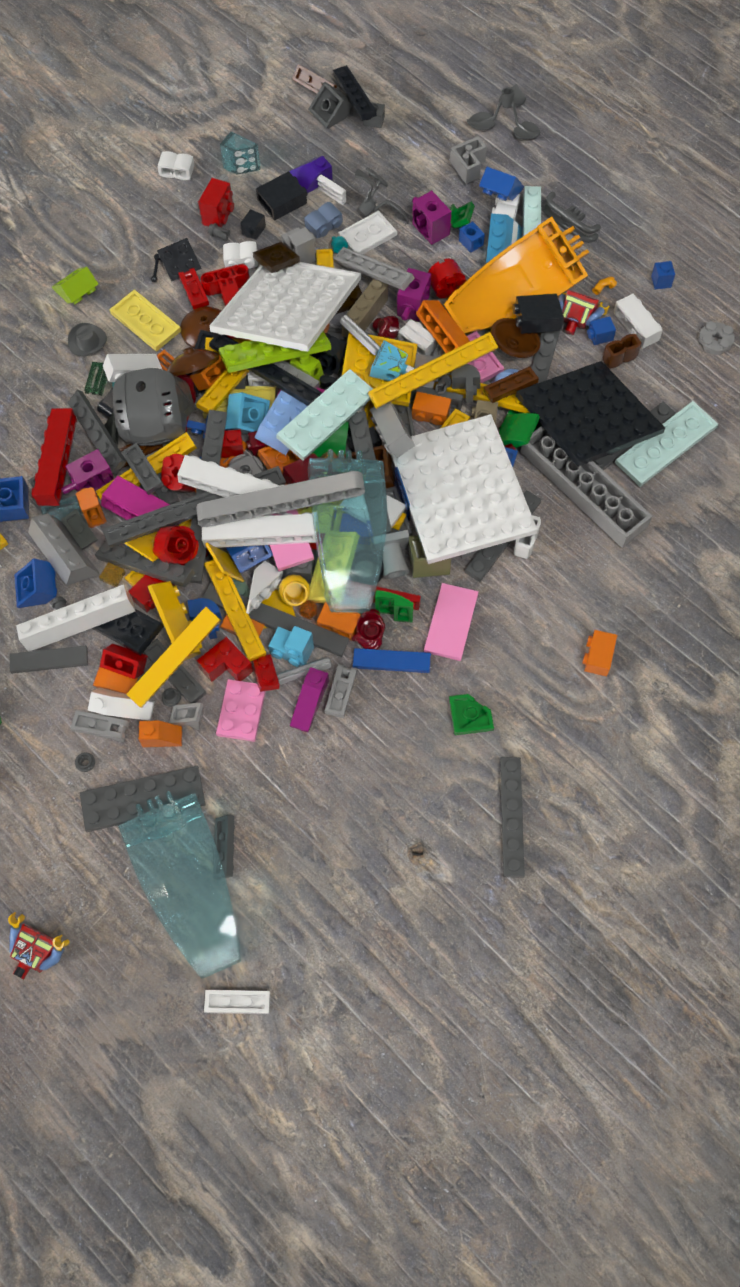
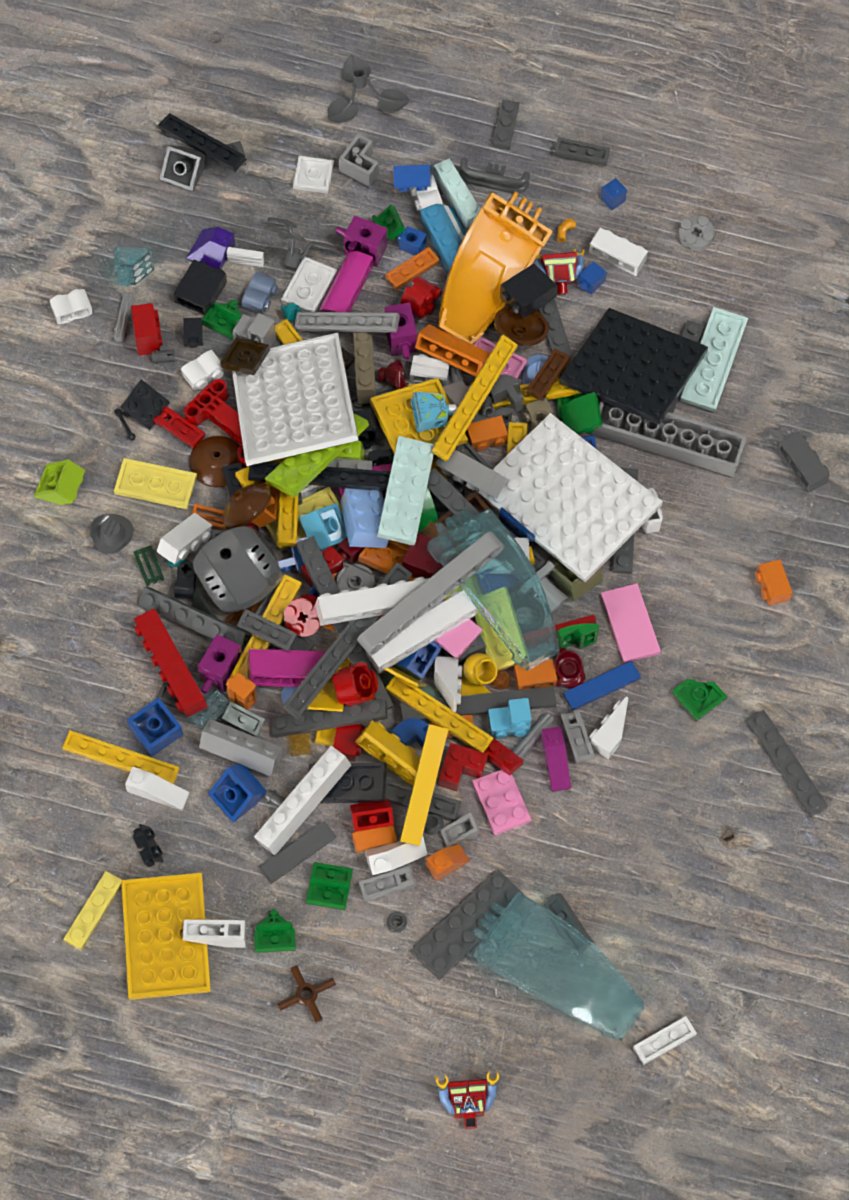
camera: 35 degrees left, 0 degrees up
plate [292,64,337,94] -> none
light grey axle [340,315,380,355] -> none
reddish brown brick [602,334,642,369] -> none
none -> green slope [202,300,242,340]
none -> white tile [293,156,334,194]
none -> green slope [306,862,353,910]
none -> dark pink brick [318,251,373,312]
none -> orange plate [385,247,440,290]
none -> dark grey plate [492,99,520,150]
none -> dark grey plate [554,137,610,166]
none -> white slope [589,696,628,760]
none -> dark grey brick [778,431,830,493]

